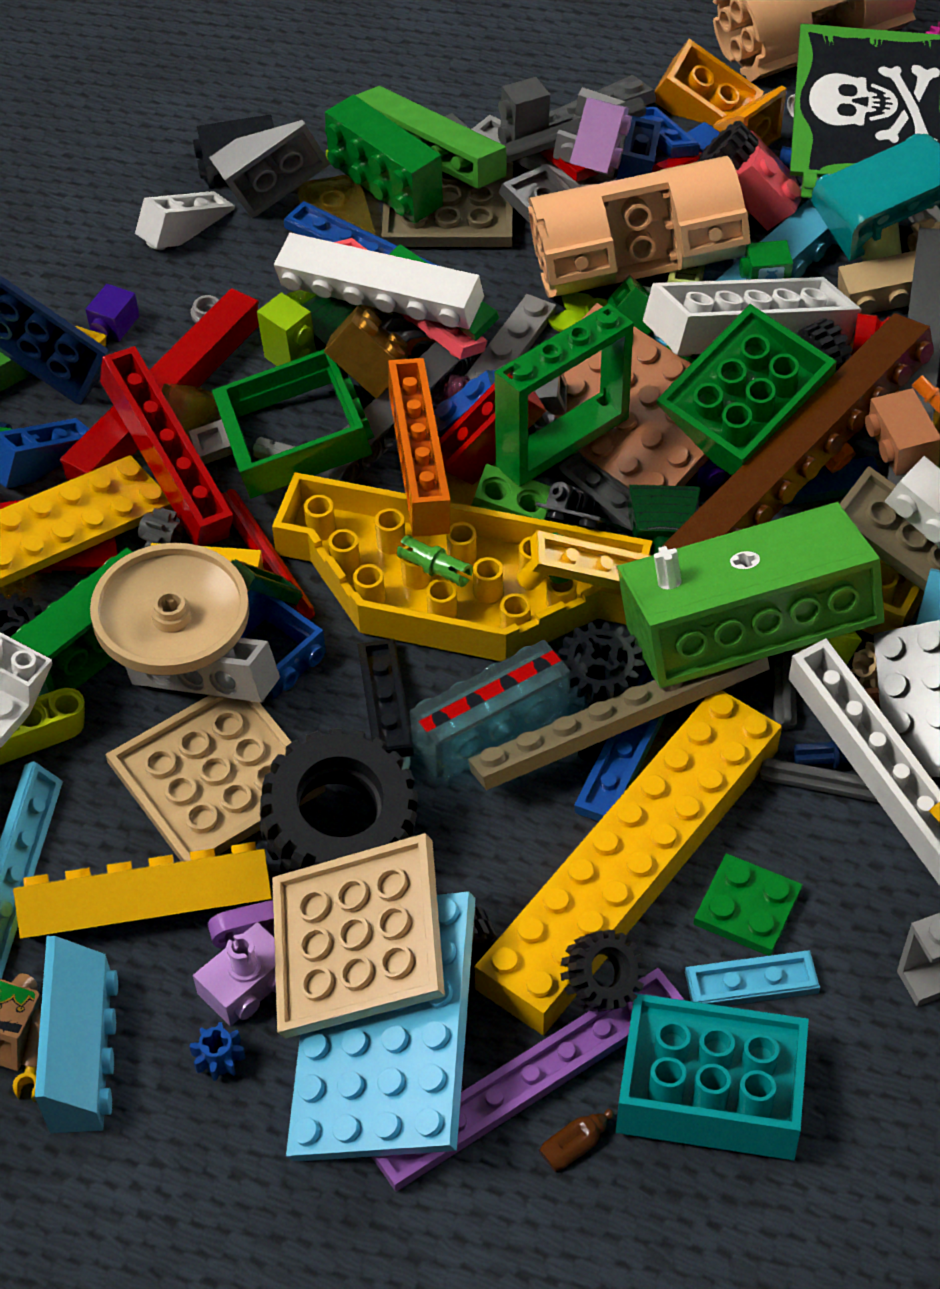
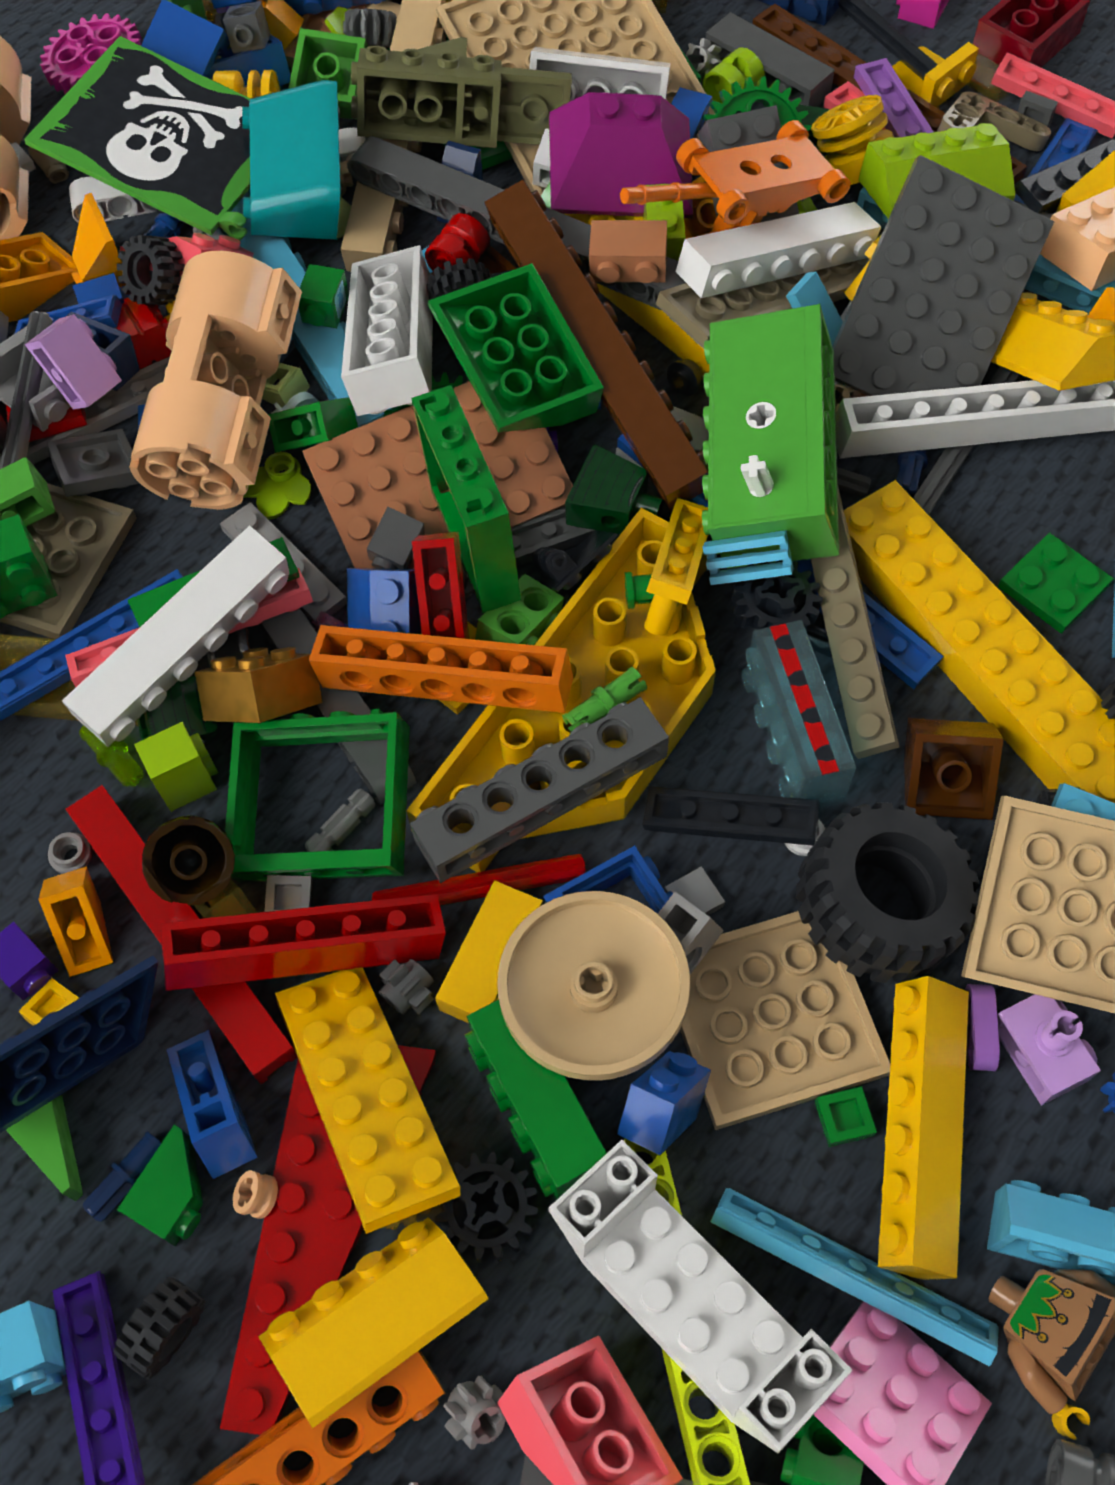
camera: 70 degrees left, 10 degrees up
dark green tile [231,559,303,605] -> none
none -> light orange slope [38,866,113,977]
none -> dark brown cone [142,815,235,905]
none -> dark grey brick [410,697,669,883]
none -> blue brick [617,1051,711,1155]
none -> light grey tile [664,866,725,915]
none -> medium azure tile [702,530,794,585]
none -> green plate [815,1086,877,1147]
none -> reddish brown slope [904,718,1004,820]

